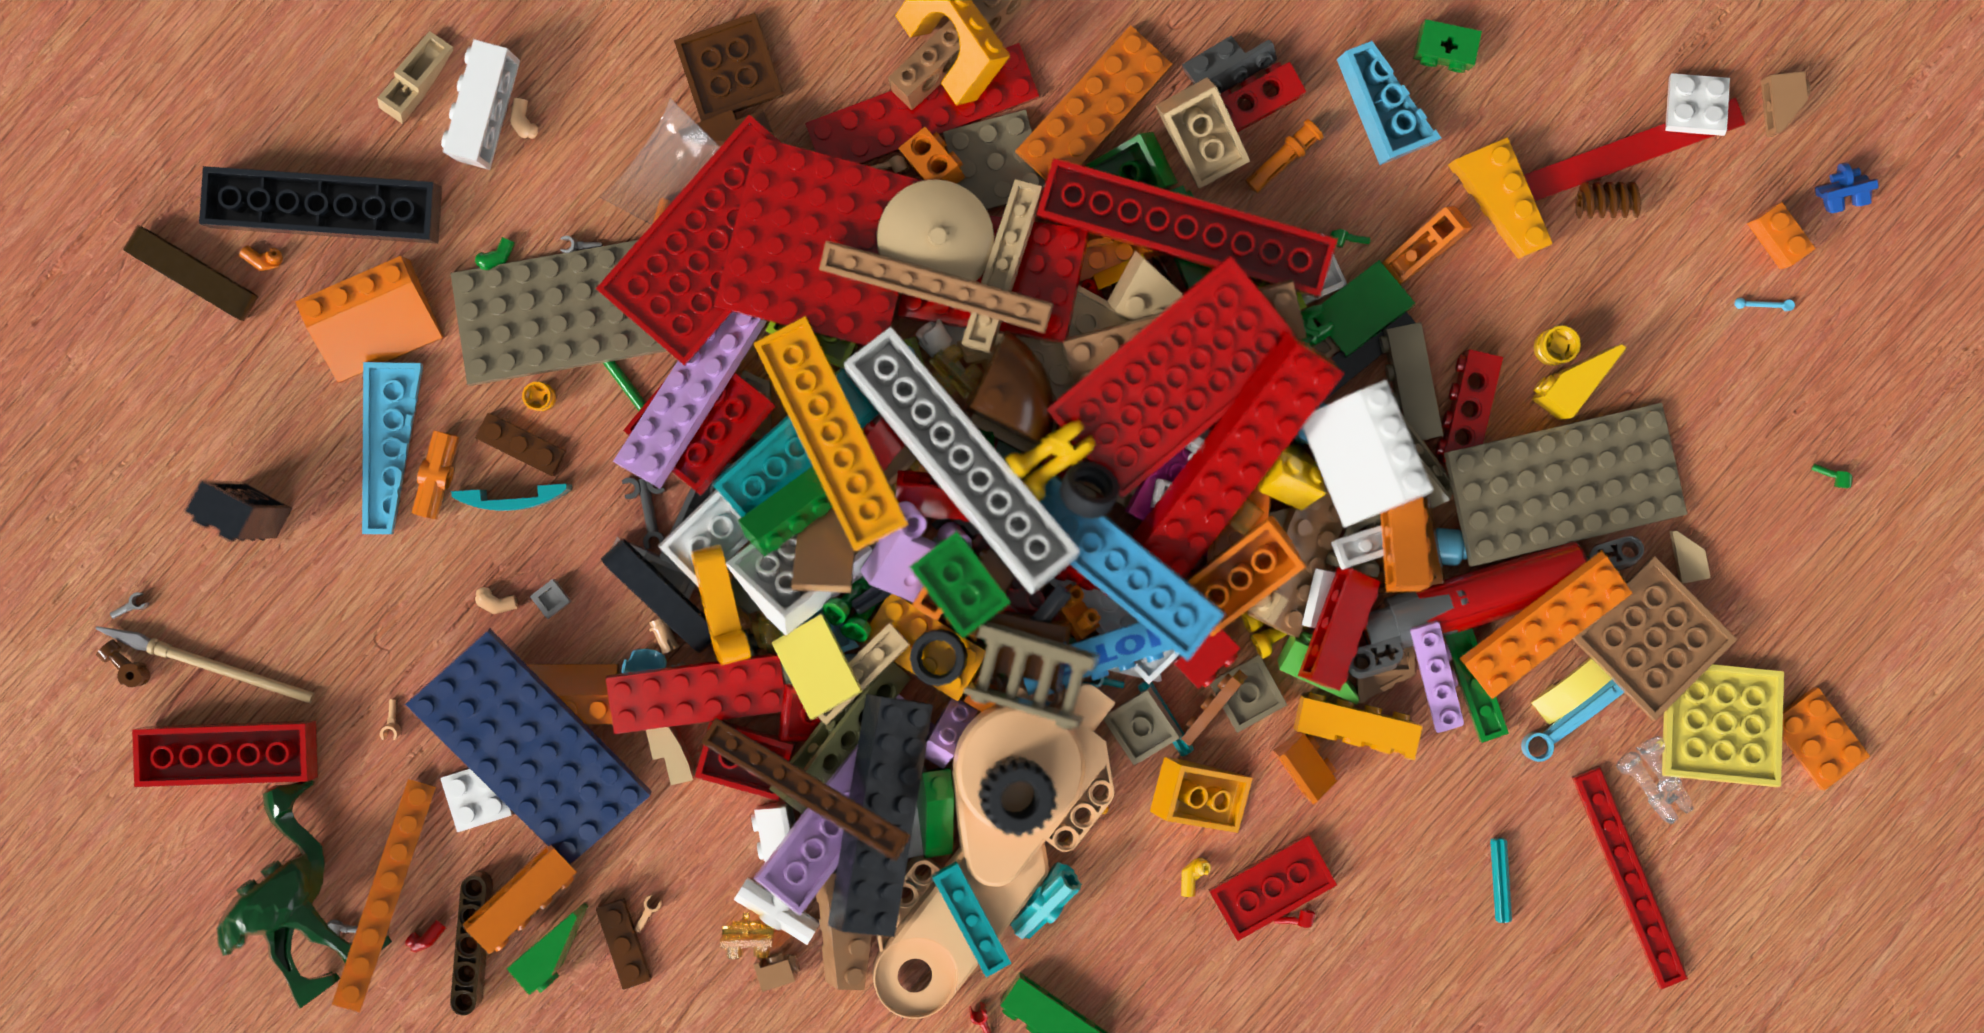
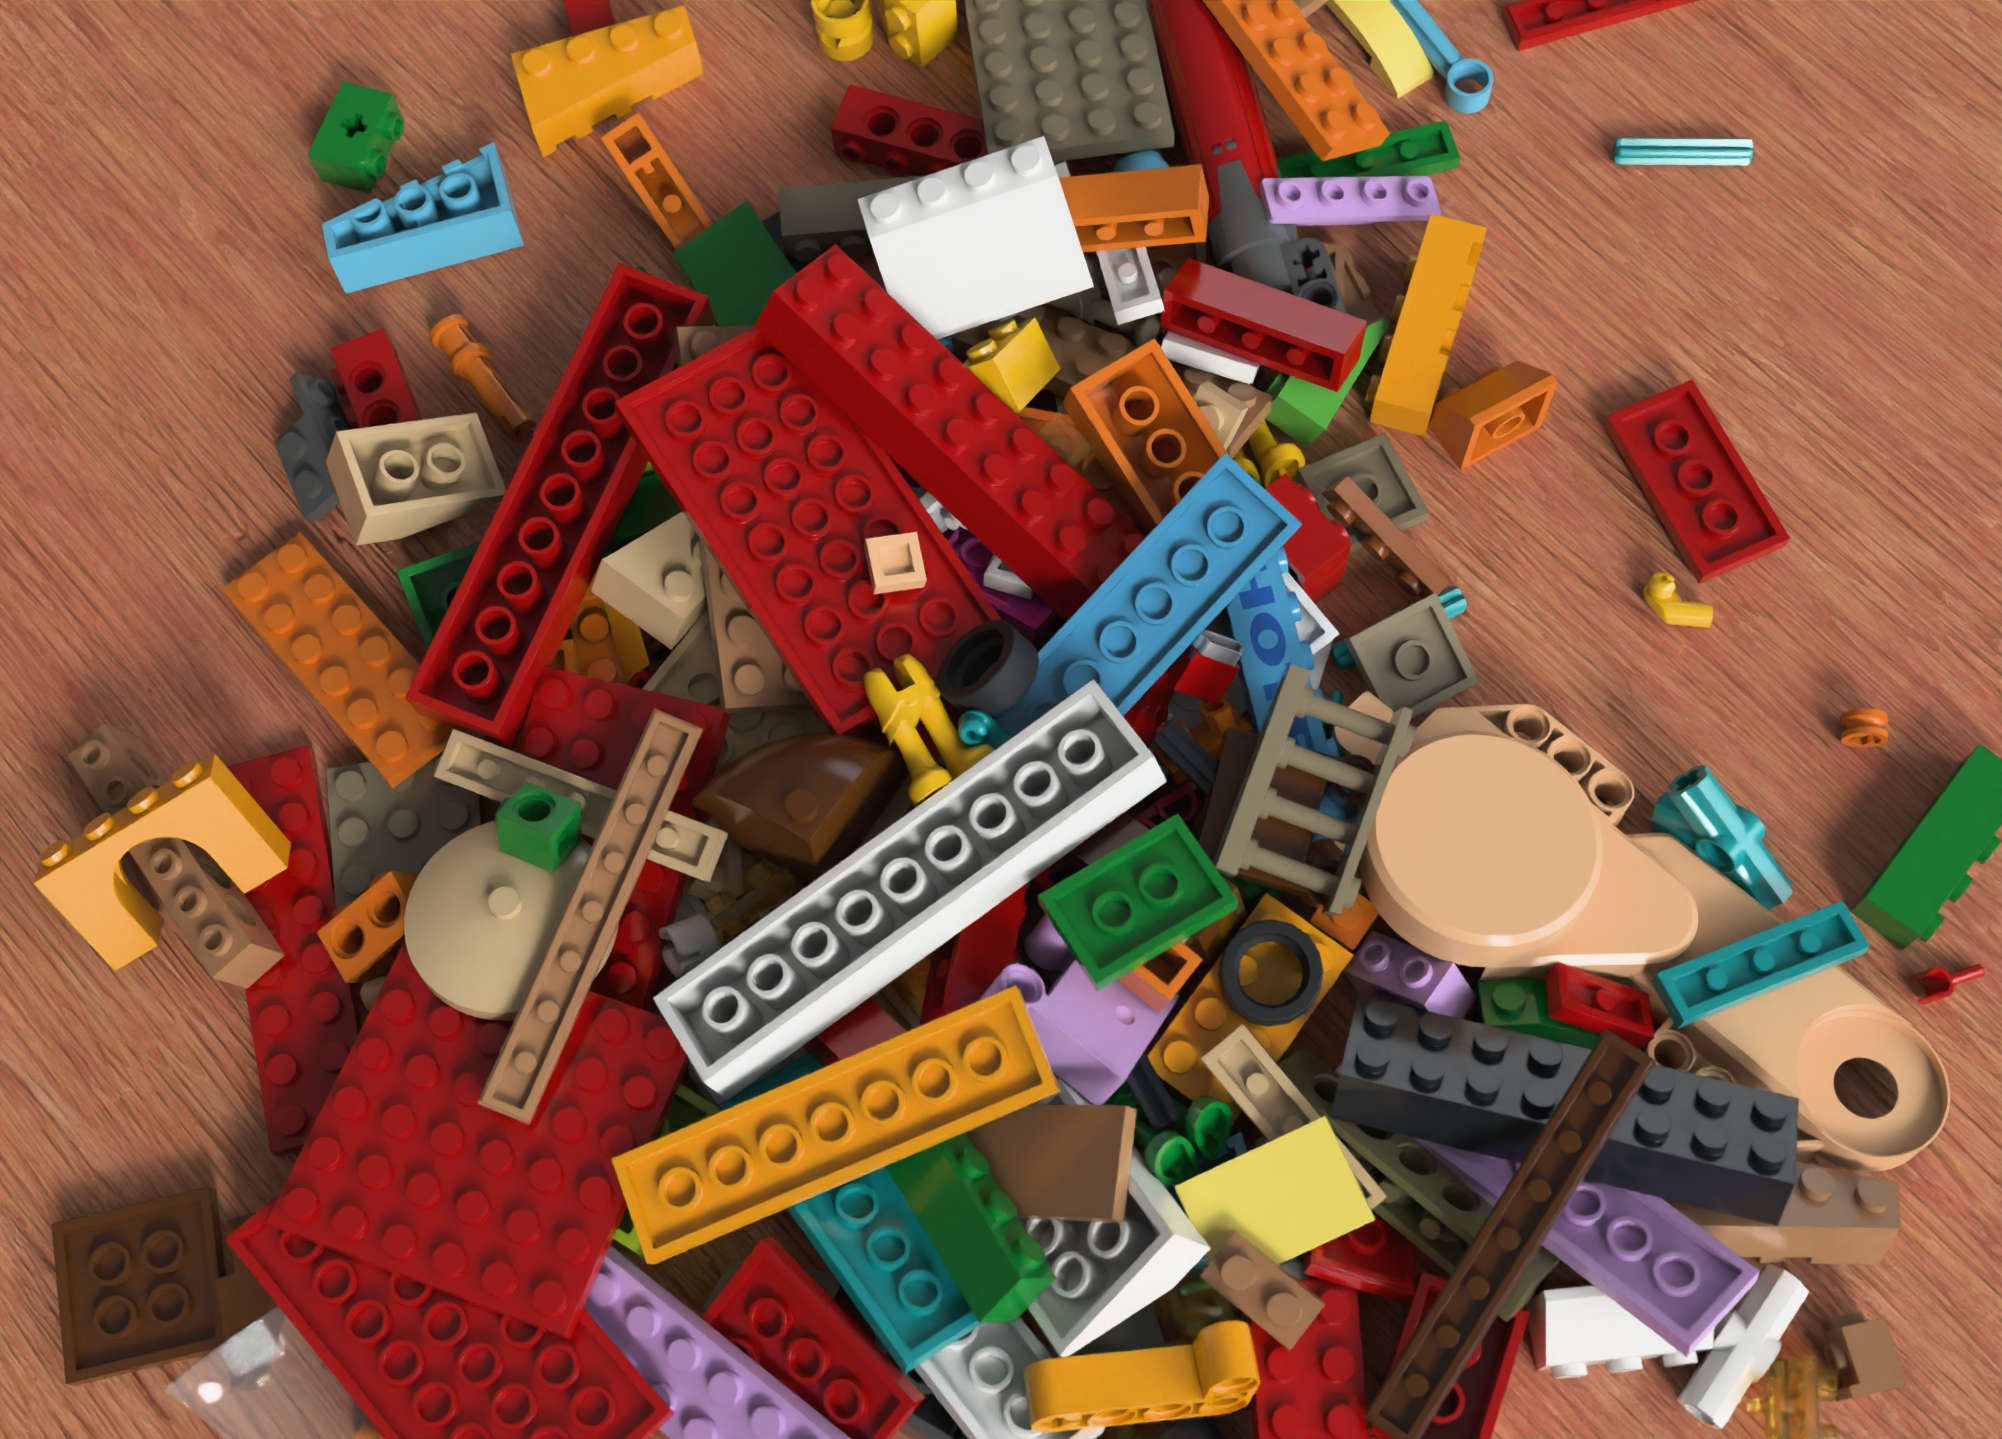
camera: 75 degrees left, 20 degrees down
black tyre [978,757,1057,837] -> none
light orange slope [1150,756,1253,833] -> none
red hand [1274,909,1315,928] -> none
none -> green brick [495,781,582,873]
none -> light nougat plate [864,532,927,594]
none -> teal arm [958,710,1014,750]
none -> red piece [1167,629,1244,705]
none -> medium nougat plate [1200,1231,1326,1350]
none -> red plate [1545,962,1654,1048]
none -> orange bush [1840,708,1889,748]

